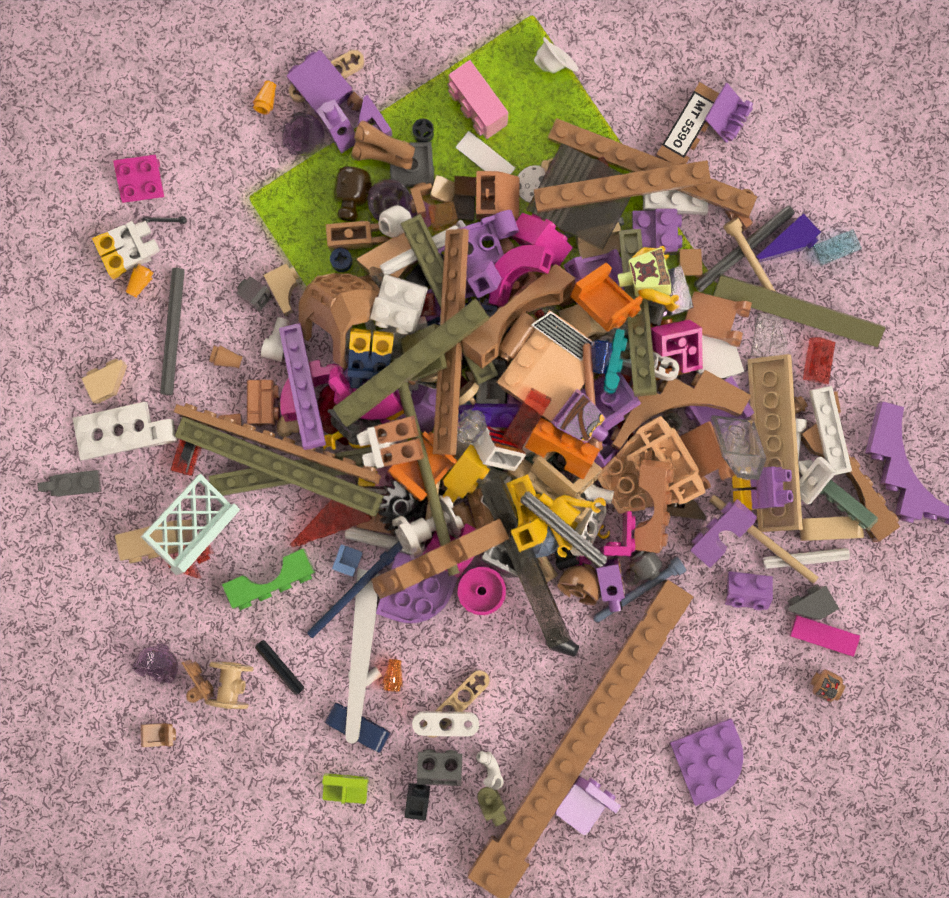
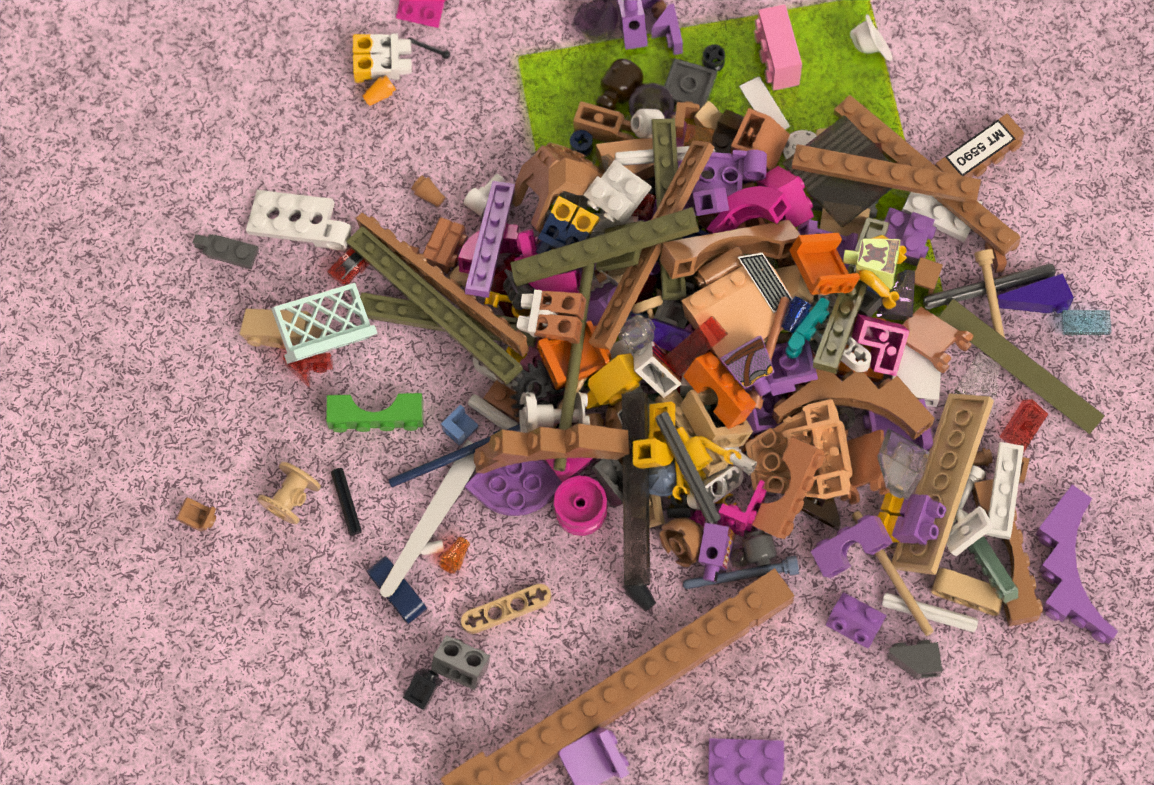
camera: 30 degrees right, 15 degrees down
tan slope [81,359,127,404] -> none
clear purple cylinder [132,644,179,683] -> none
dark grey axle [160,268,185,395] -> none
medium nougat hinge [182,660,215,703] -> none
dark grey slope [237,276,273,312] -> none
tan arch [263,263,299,316] -> none
clear red wing [289,499,372,547] -> none
lime panel [322,773,369,804] -> none
medium nougat piece [352,120,415,169] -> none
white piece [412,711,479,736] -> none
white piece [476,751,504,790] -> none
olive hips [477,787,507,827] -> none
medium lavender hinge [705,83,753,143] -> none
dark pink tile [790,615,860,657] -> none
head [810,669,845,703] -> none

